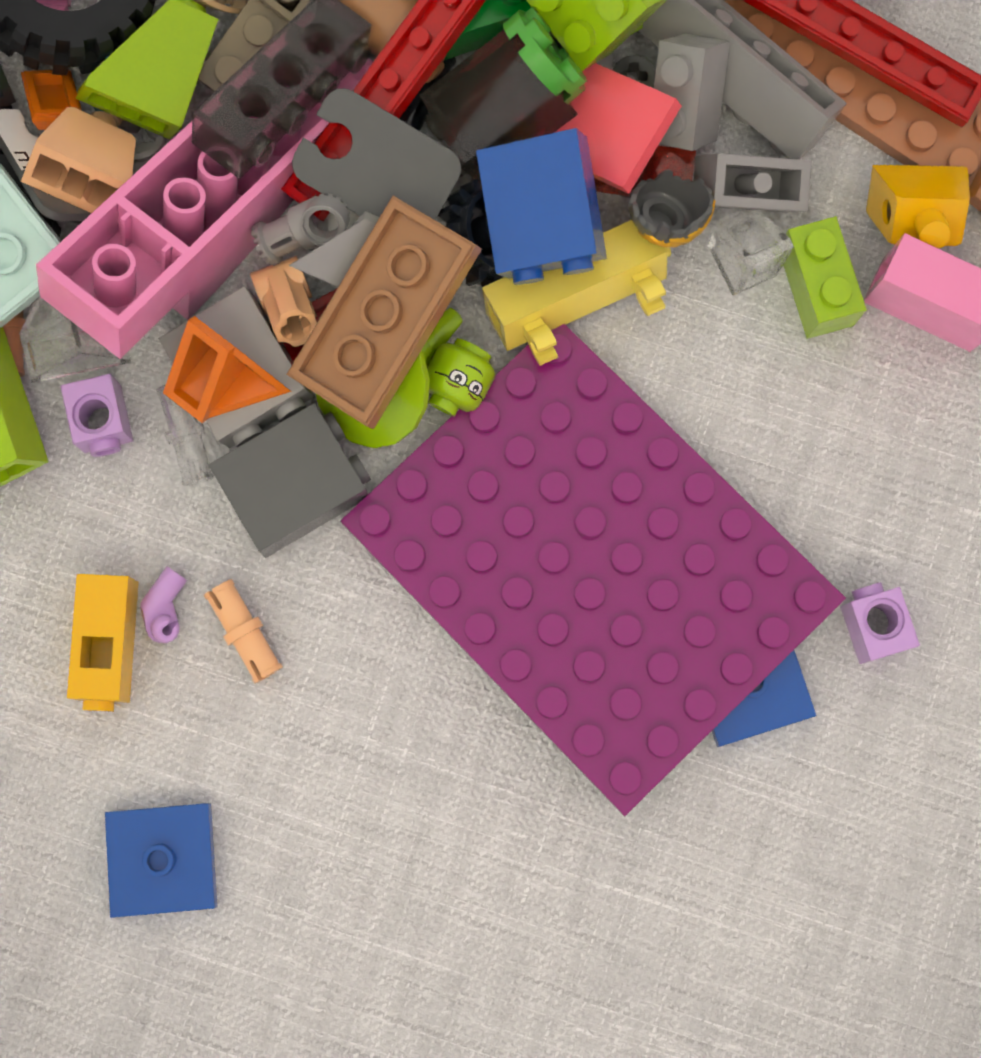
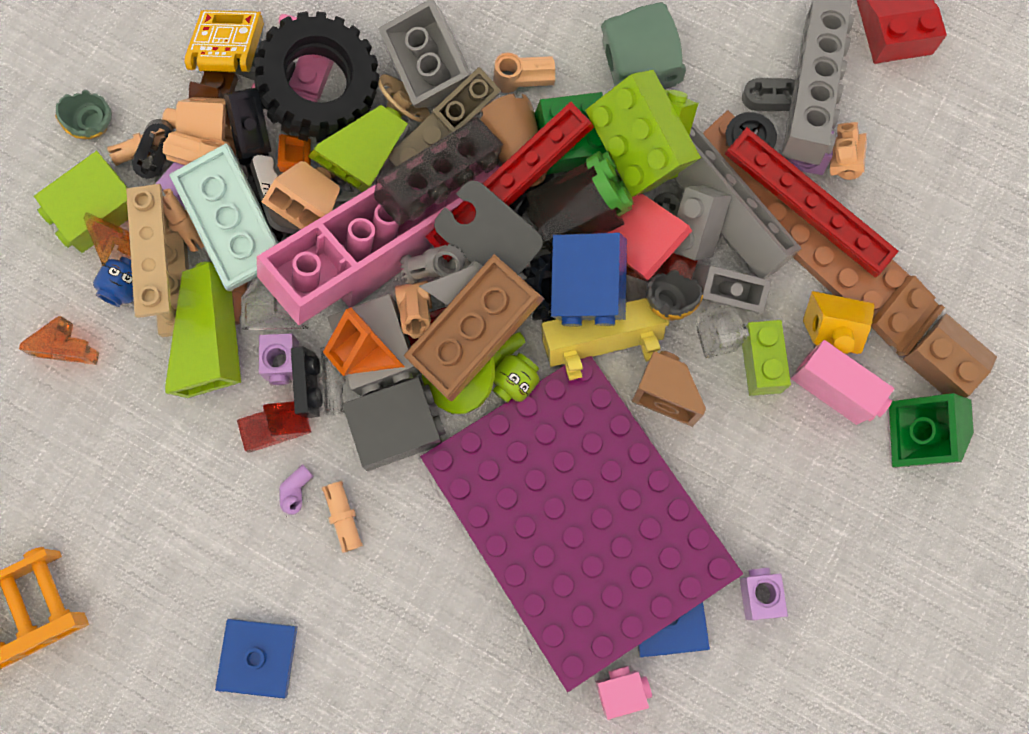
camera: 15 degrees right, 5 degrees down
yellow brick [67,574,139,712] -> none
none -> clear red slope [237,401,312,453]
none -> black plate [291,346,323,418]
none -> bright pink brick [595,666,652,720]
none -> medium nougat slope [632,351,706,427]

